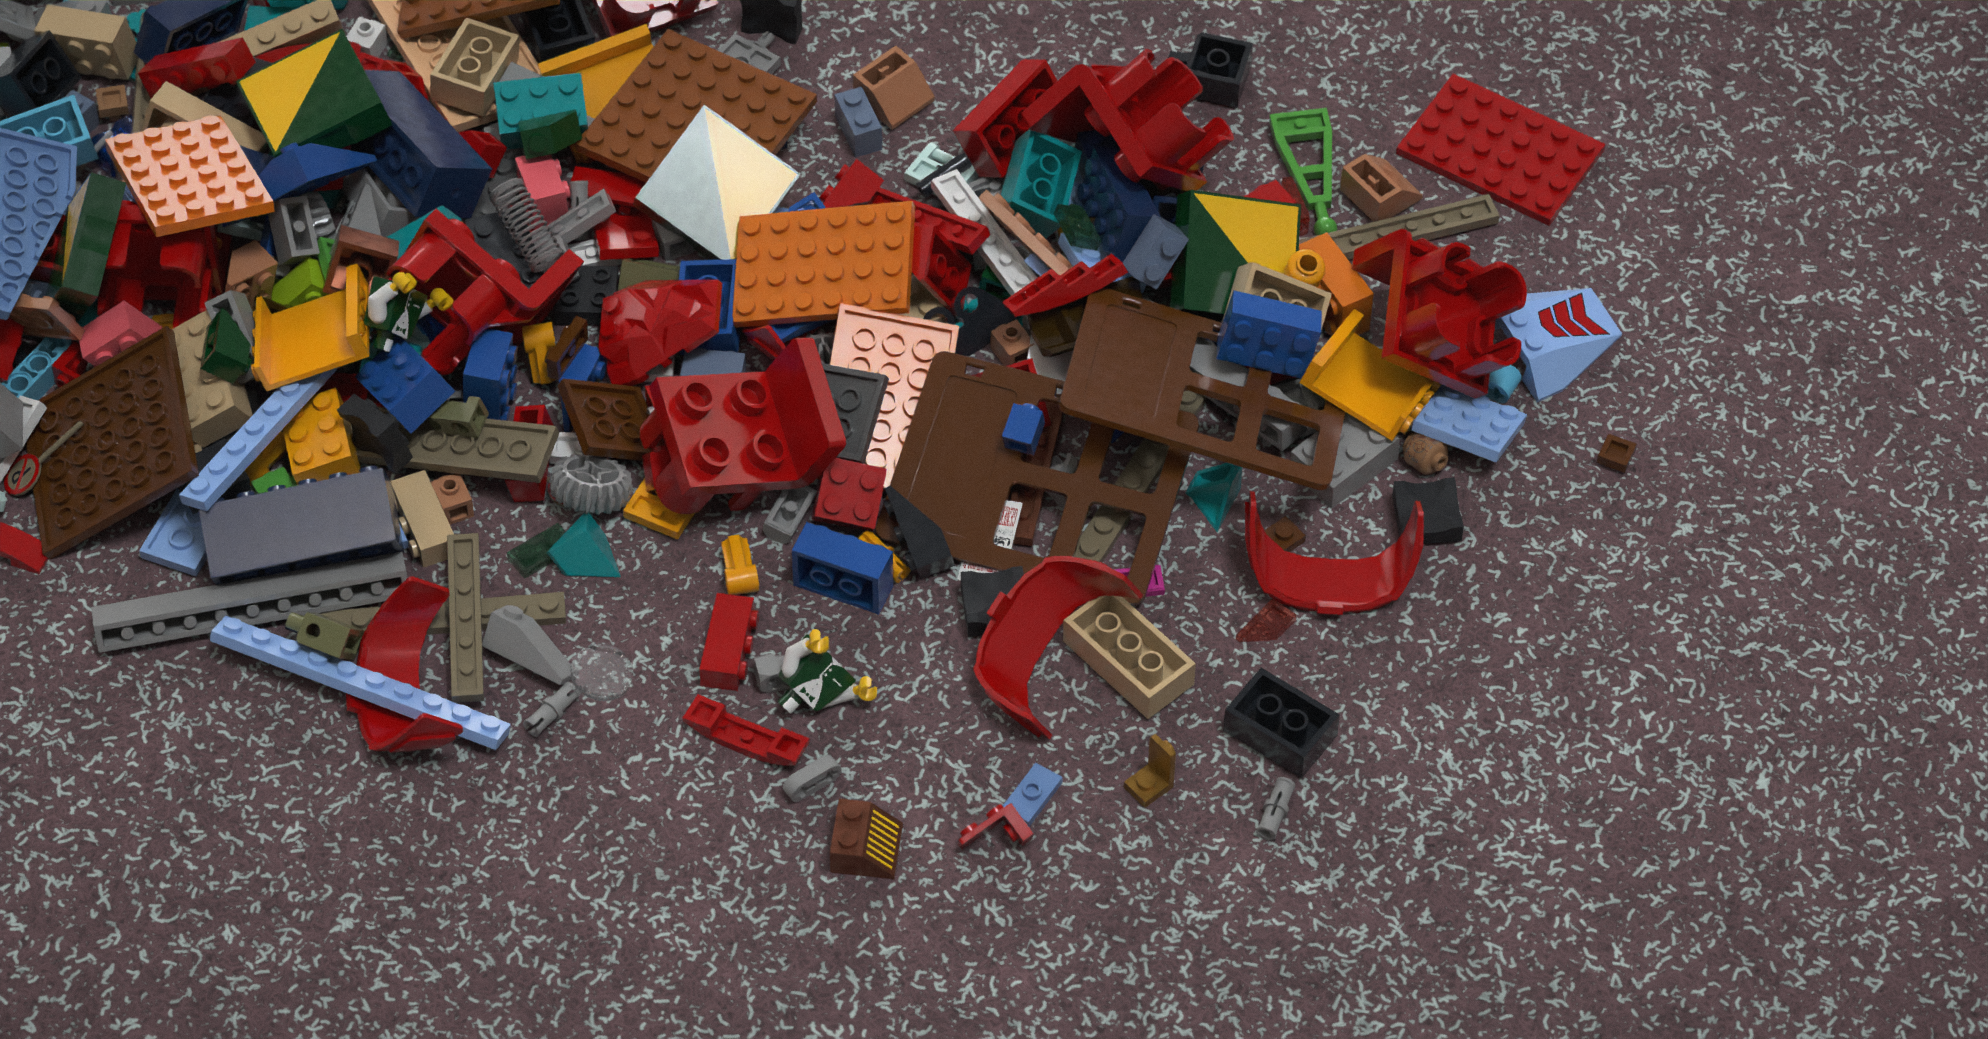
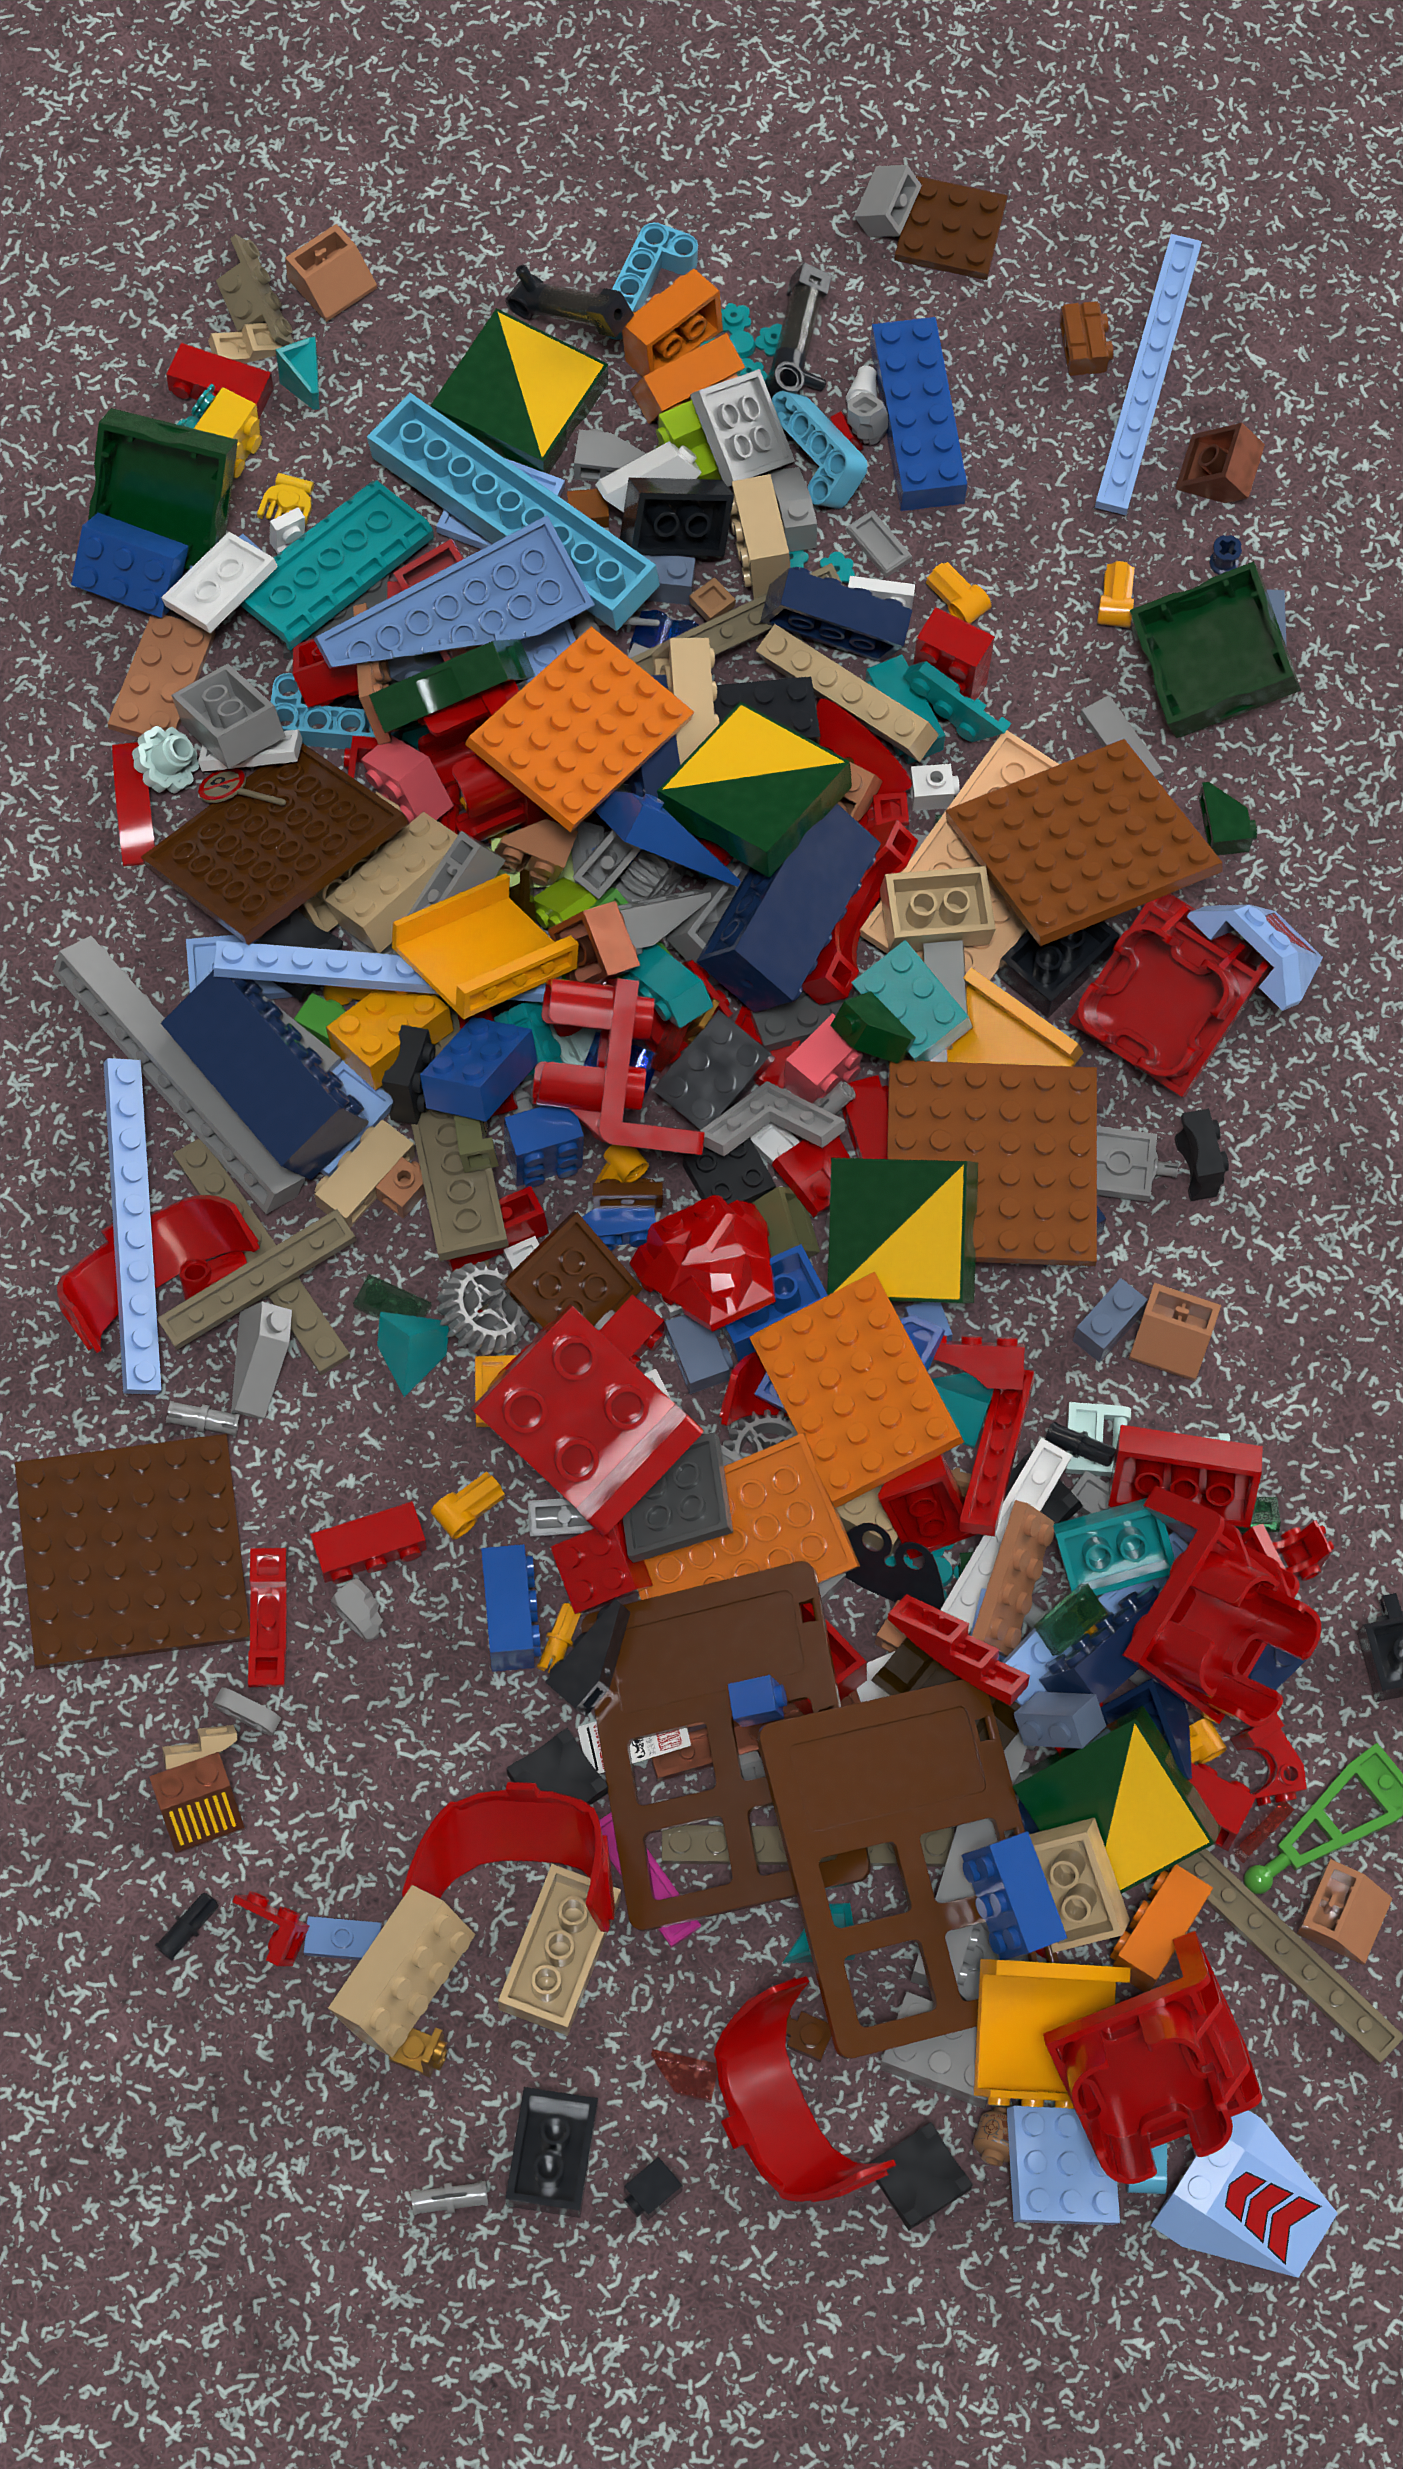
camera: 60 degrees right, 15 degrees up
red brick [137,37,256,98] -> none
dark green slope [200,308,252,384] -> none
olive torso [285,612,365,660] -> none
torso [364,272,454,353] -> none
light grey piece [489,178,565,272] -> none
clear tile [570,643,634,701] -> none
torso [777,629,877,714] -> none
light orange head [1284,249,1325,287] -> none
reddish brown plate [1597,433,1637,473] -> none
none -> reddish brown plate [14,1434,250,1670]
none -> black axle [155,1893,219,1961]
none -> tan slope [162,1725,237,1769]
none -> red piece [179,1251,247,1301]
none -> tan brick [328,1885,476,2058]
none -> black brick [623,2157,683,2221]
none -> red tile [1230,1714,1307,1806]

